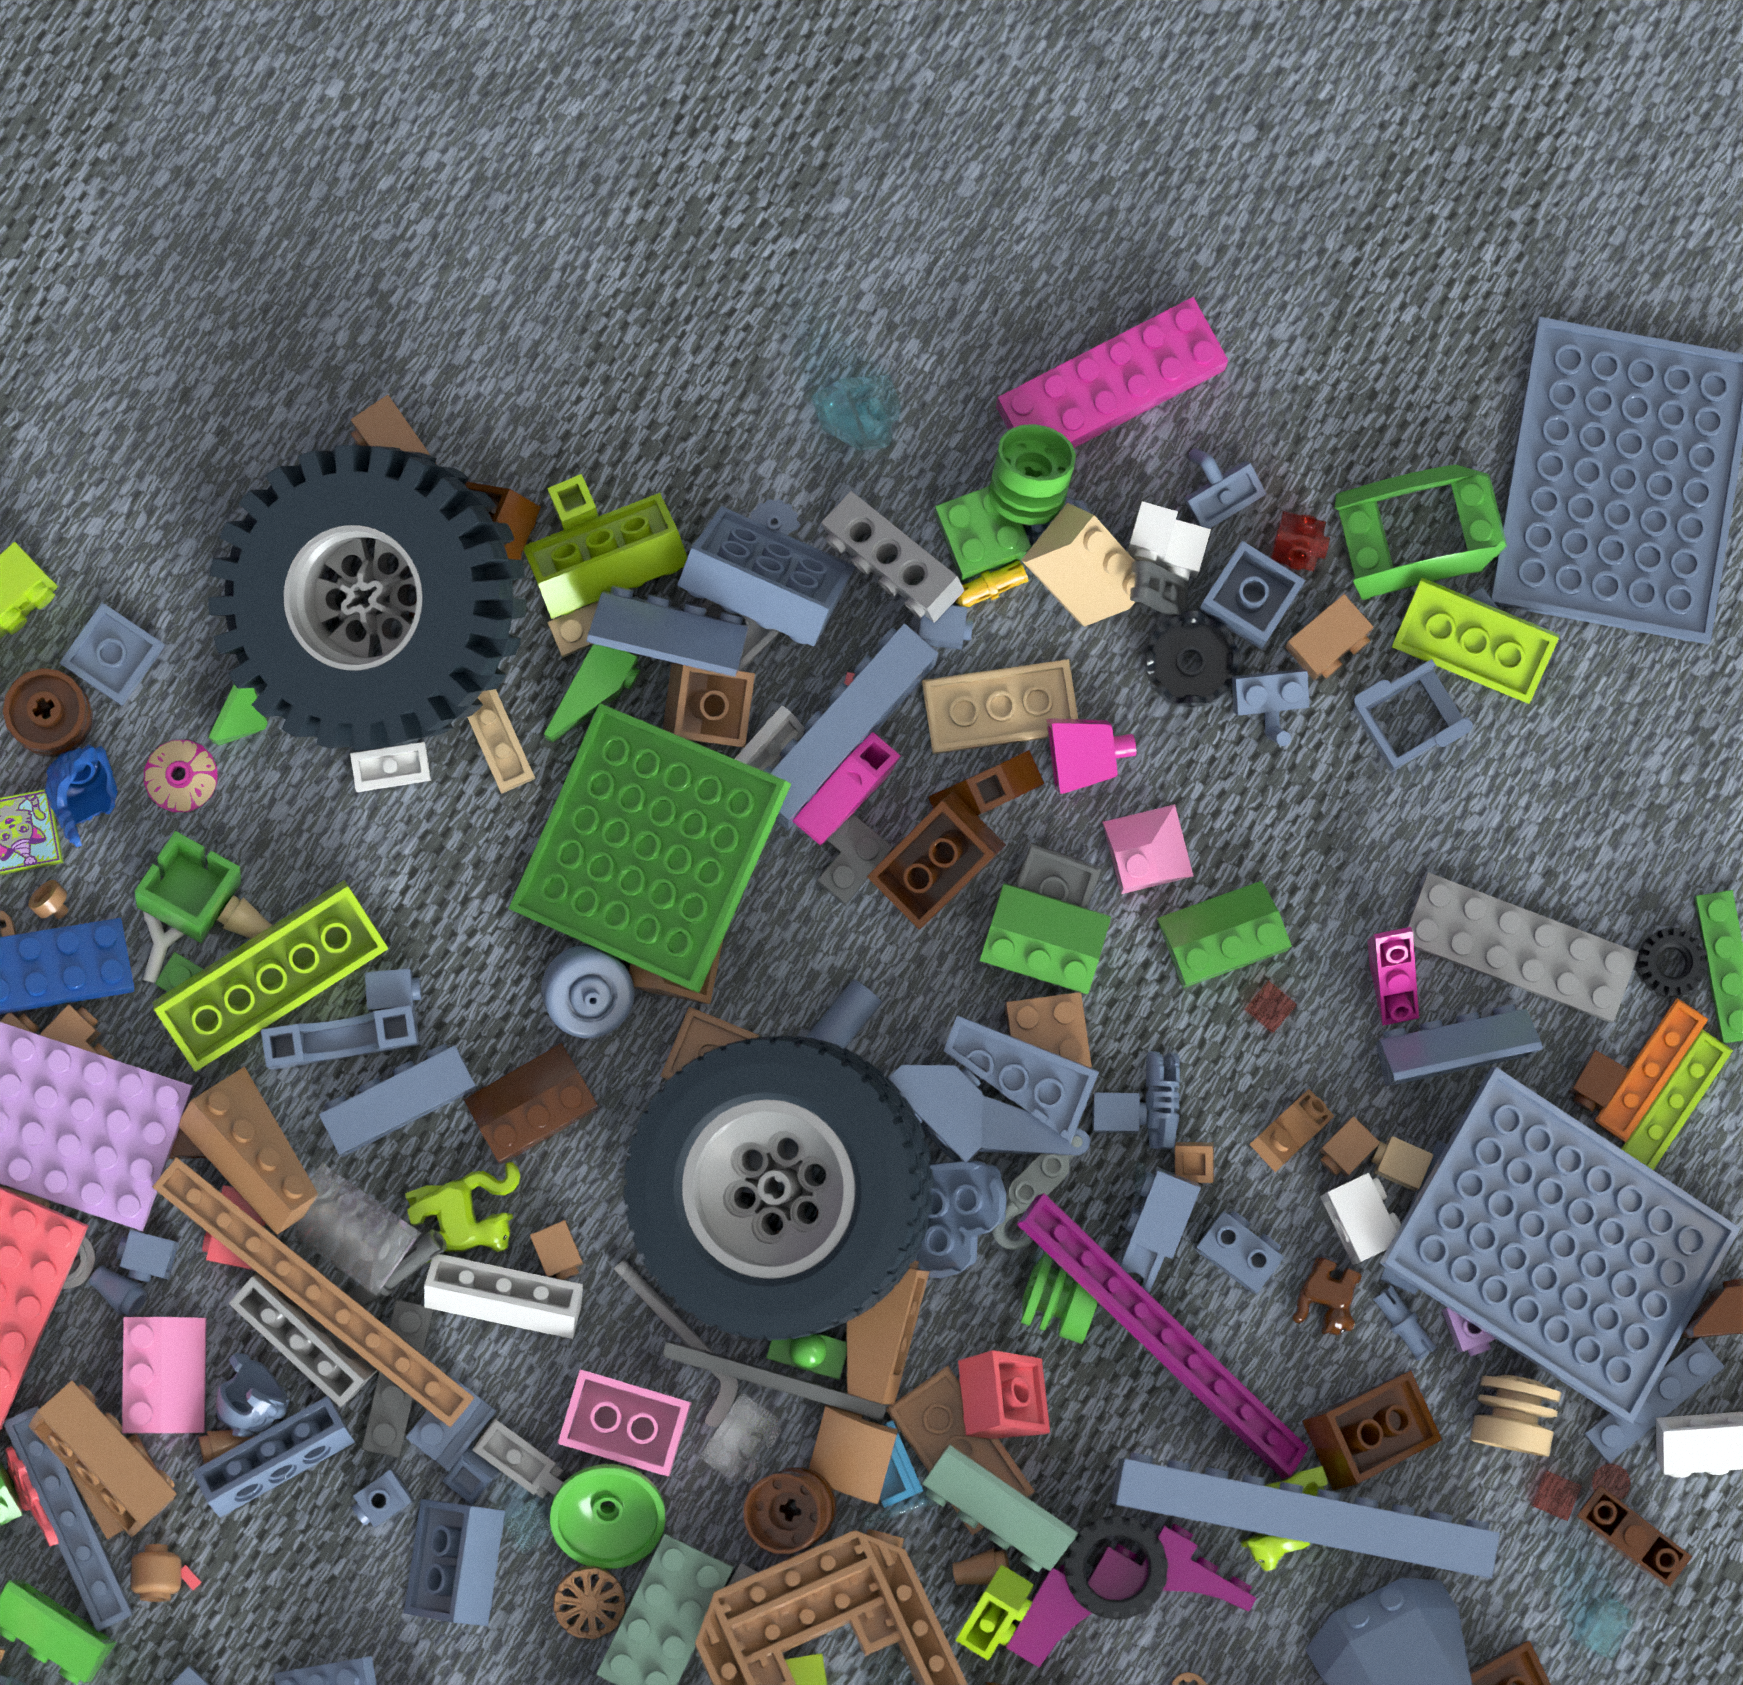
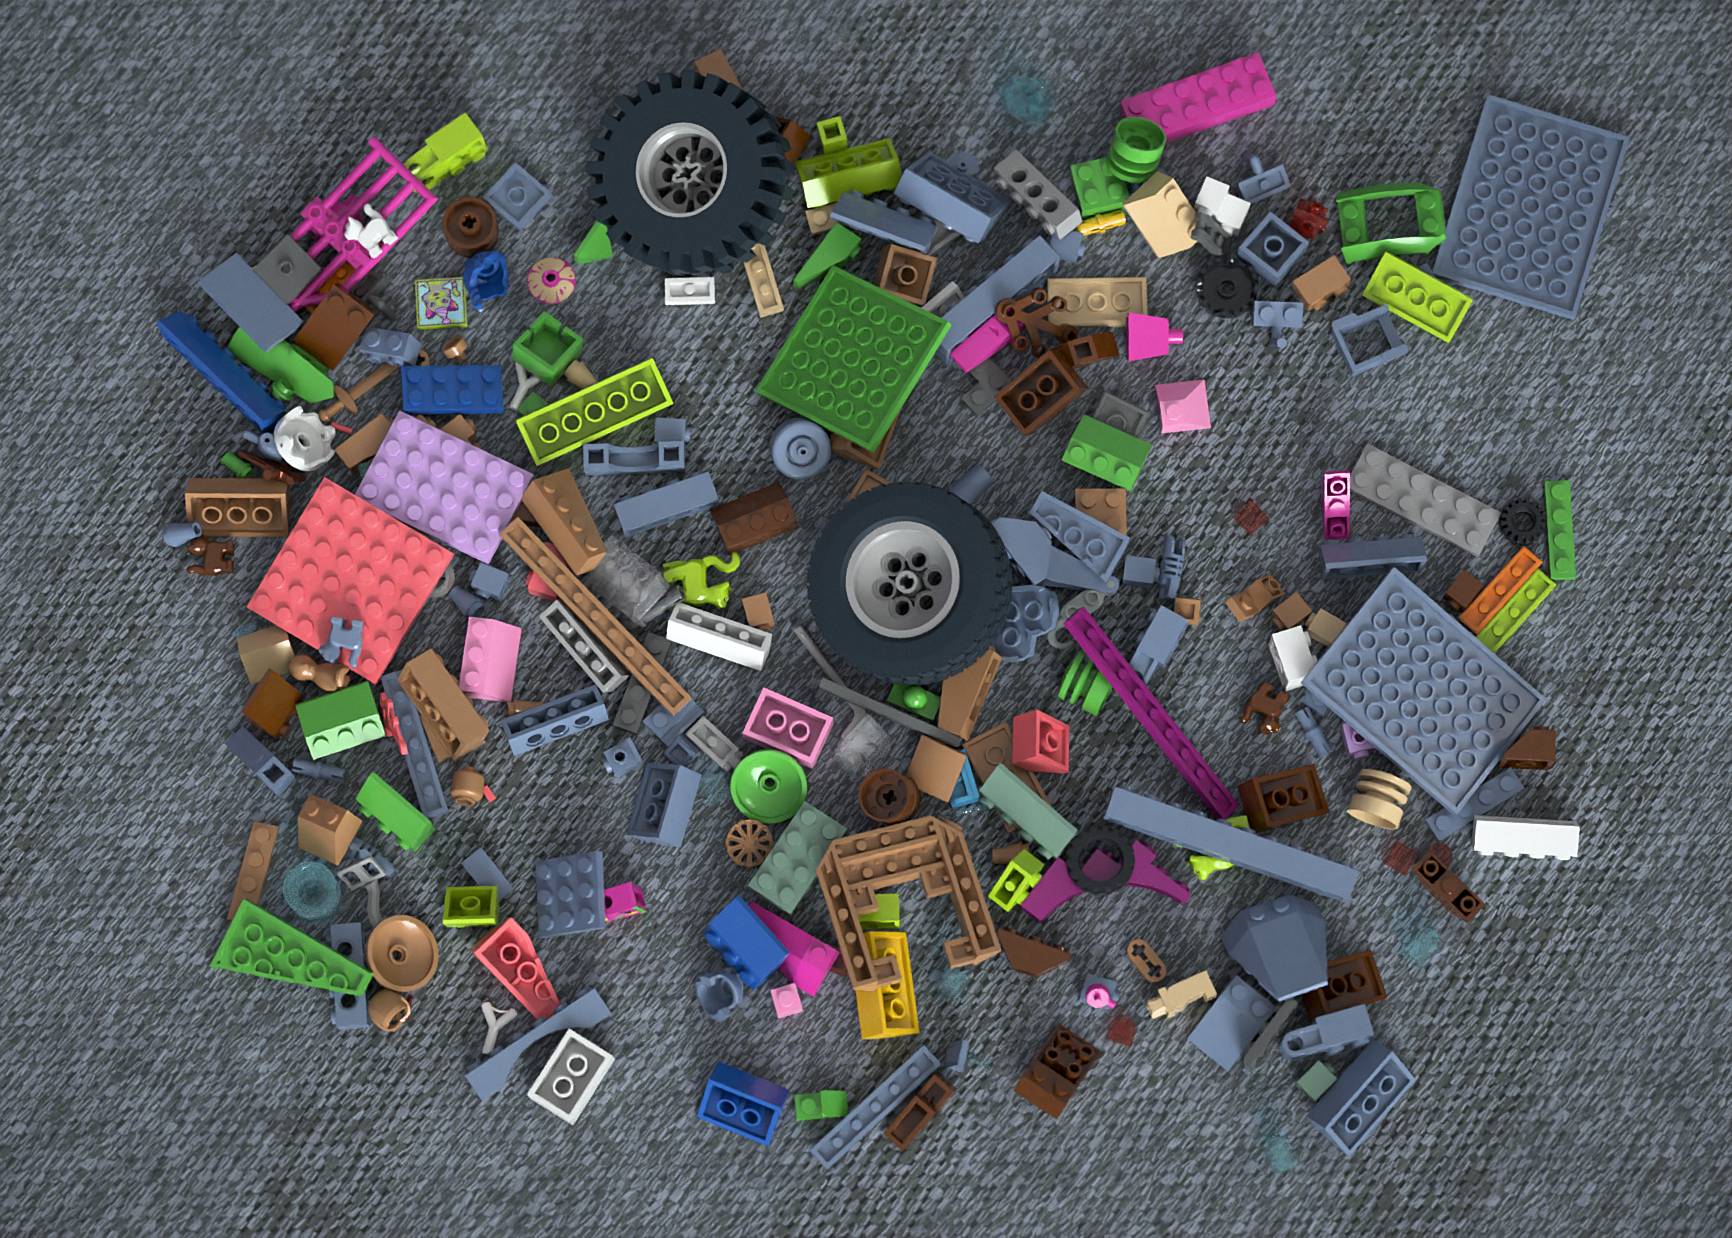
camera: 15 degrees right, 5 degrees down
sand blue helmet [216,1353,290,1437] -> none
bright green slope [1157,881,1292,989] -> none
sand blue brick [1194,1211,1284,1295] -> none
none -> reddish brown plant [995,288,1078,358]

